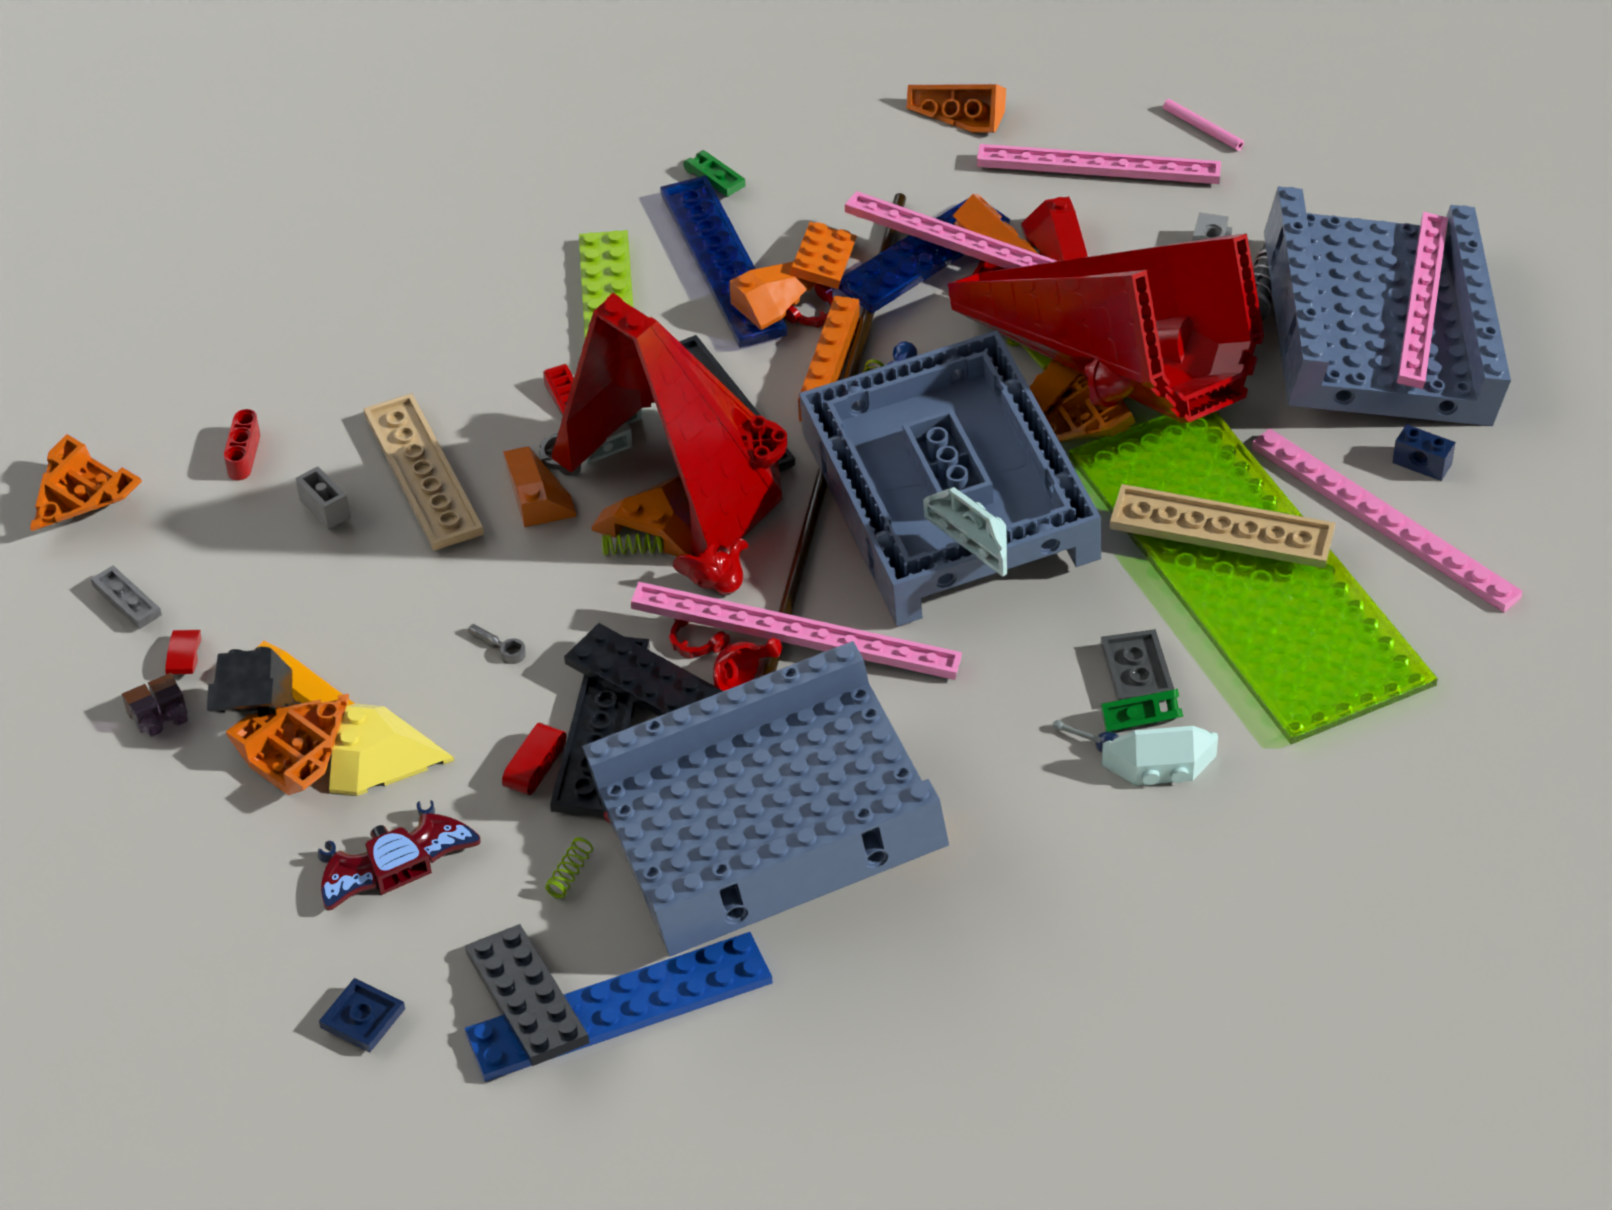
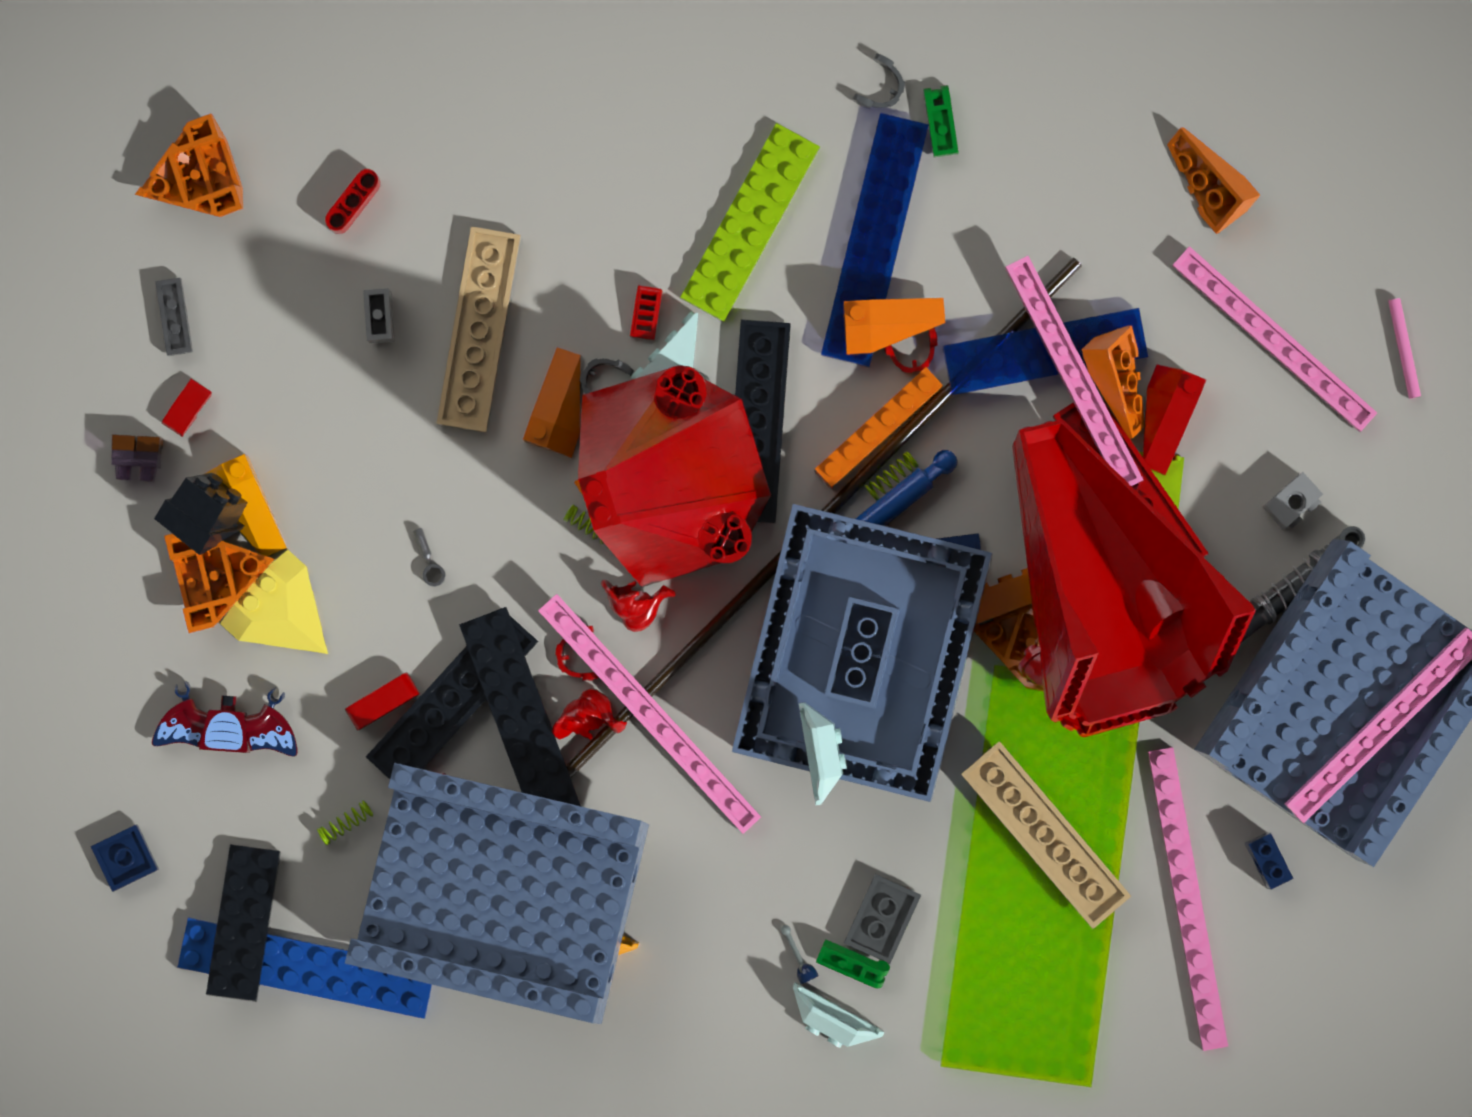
camera: 35 degrees right, 40 degrees up
orange plate [790,222,857,289] -> none
none -> dark grey piece [852,53,905,109]

